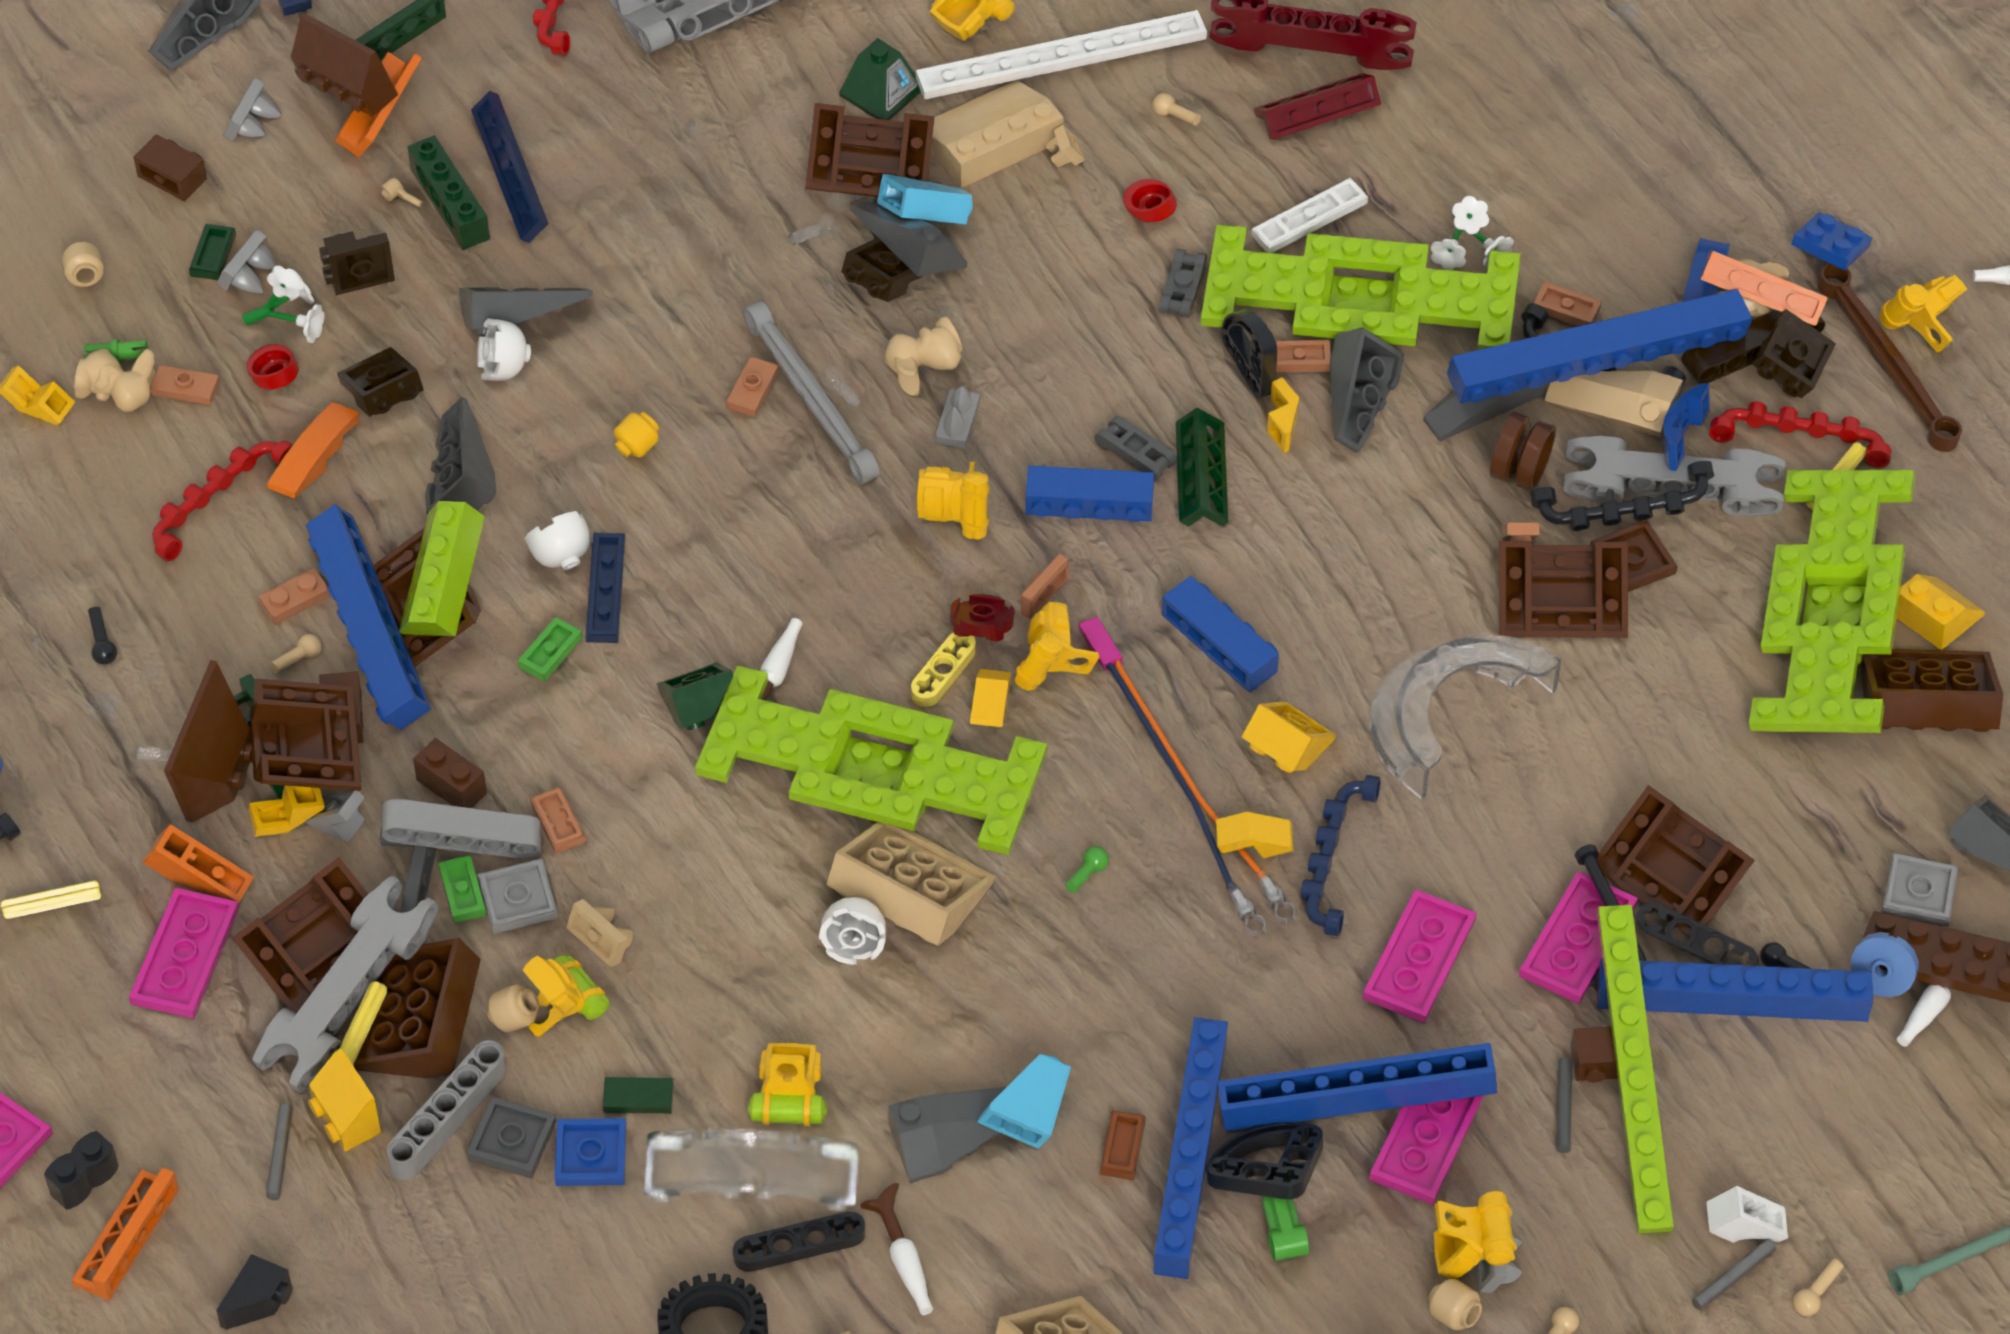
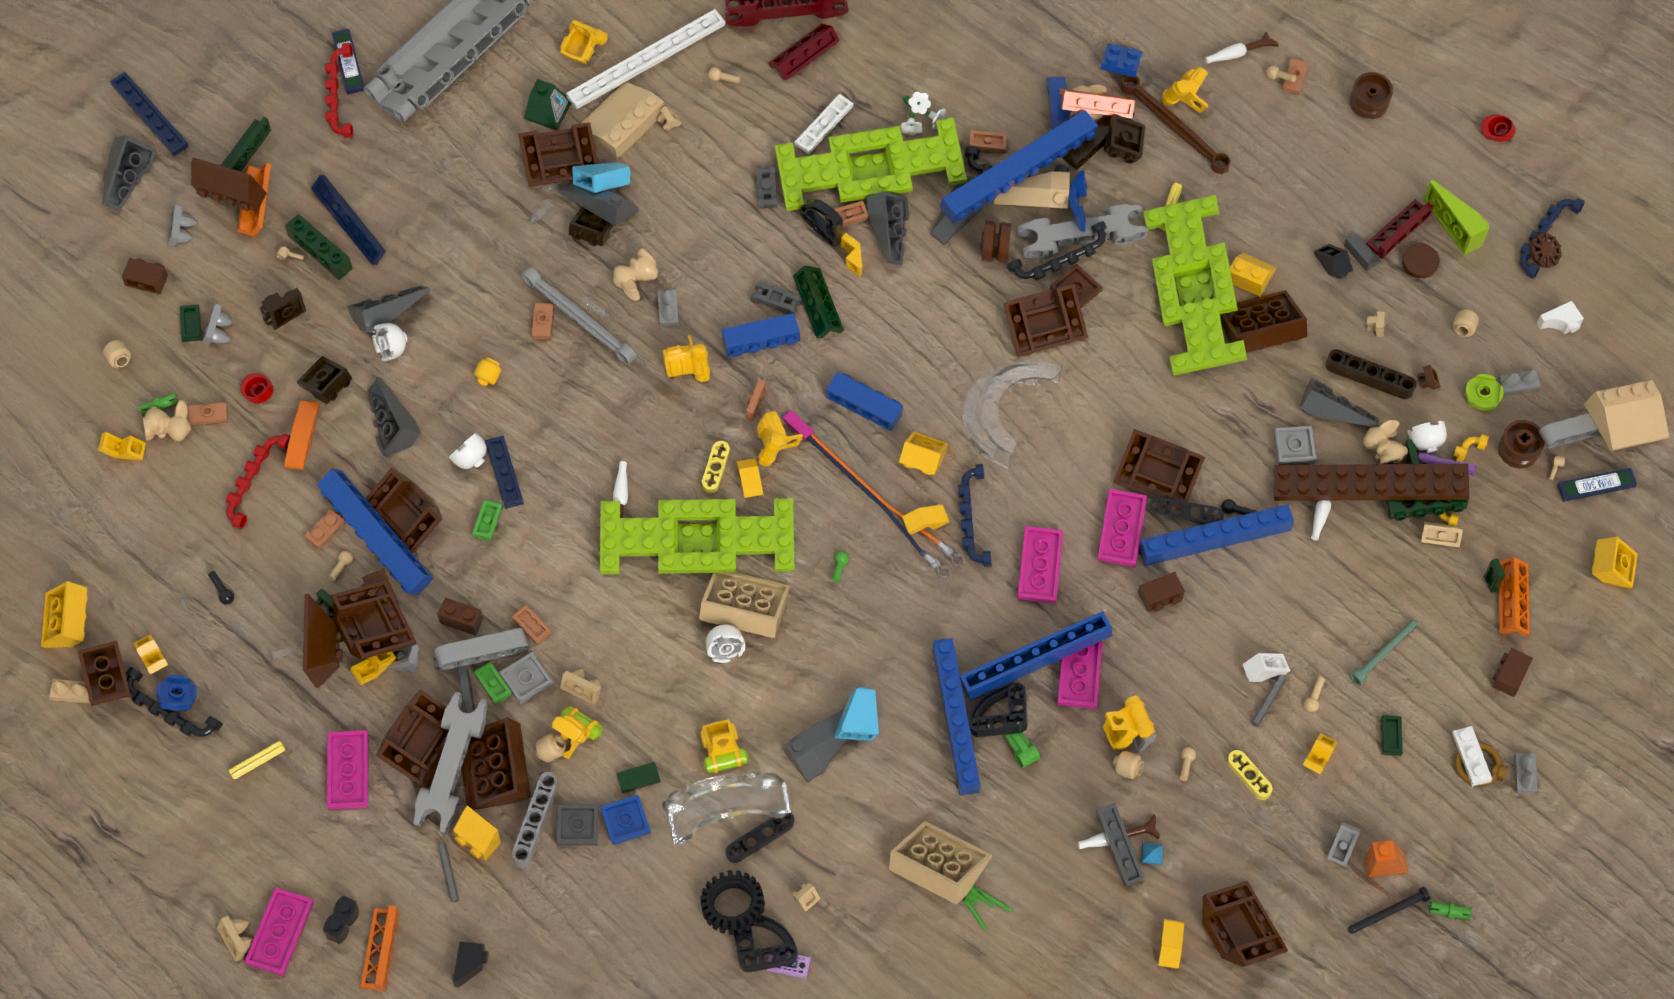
camera: 20 degrees left, 10 degrees up
orange slope [142,824,254,904] -> none
white plant [242,266,325,343] -> none
light yellow axle [339,981,387,1065] -> none
lime slope [399,501,485,637] -> none
dark green slope [657,662,733,730] -> none
white piece [860,1183,933,1315] -> none
dark red plate [950,594,1015,642] -> none
dark orange tile [1100,1110,1146,1180] -> none
red hat [1123,179,1177,222] -> none
nougat plate [1502,522,1540,543] -> none
dark grey bar [1556,1058,1572,1153] -> none
black bar [1574,844,1647,961] -> none
lime plate [1597,905,1674,1234] -> none
red bar [1709,401,1892,468] -> none
medium blue plate [1851,932,1919,998] -> none

